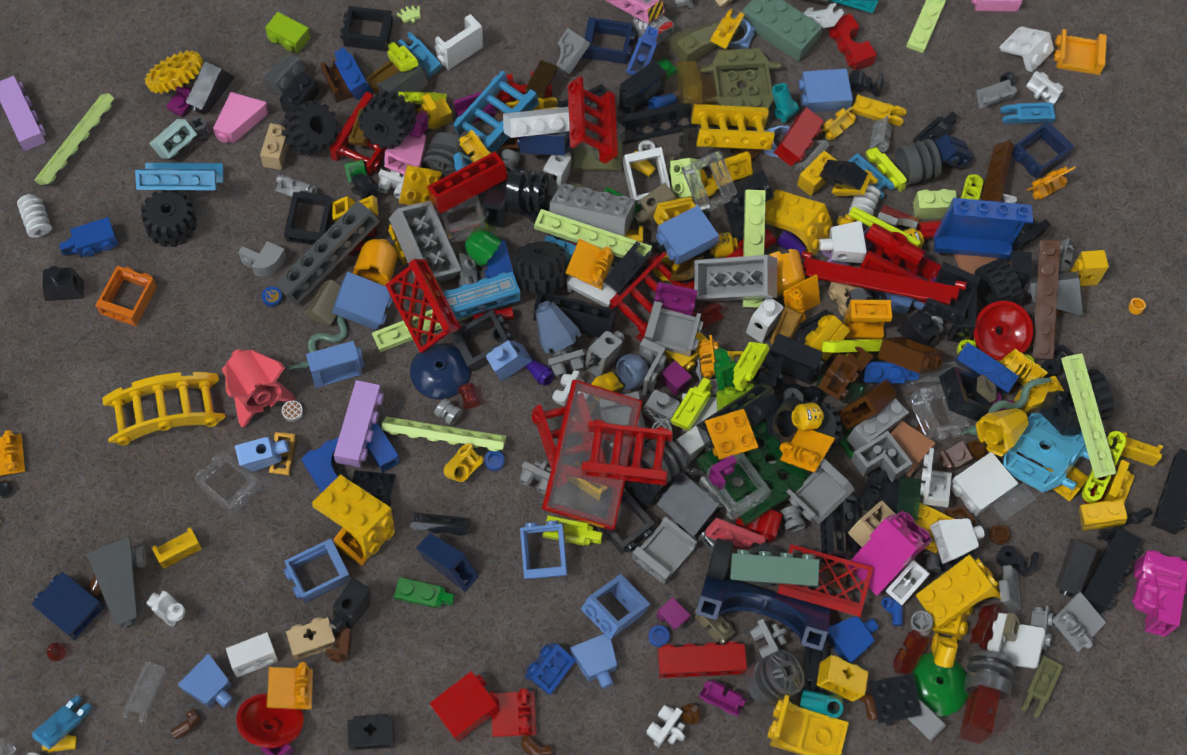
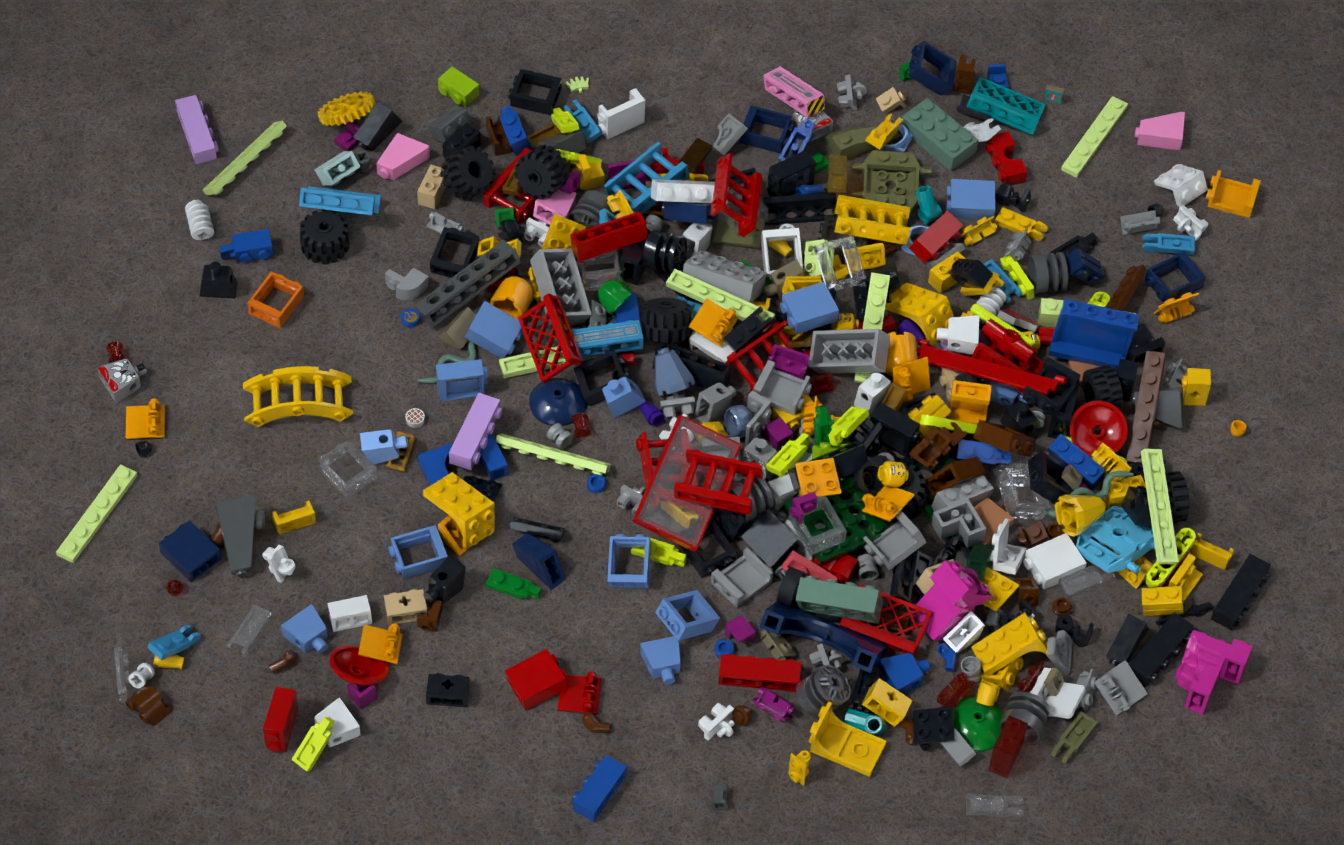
camera: 10 degrees right, 10 degrees down
coral brick [222,349,296,428] -> none
yellow piece [444,443,484,482] -> none
blue bracket [524,643,576,695] -> none
white torso [930,518,984,564] -> none

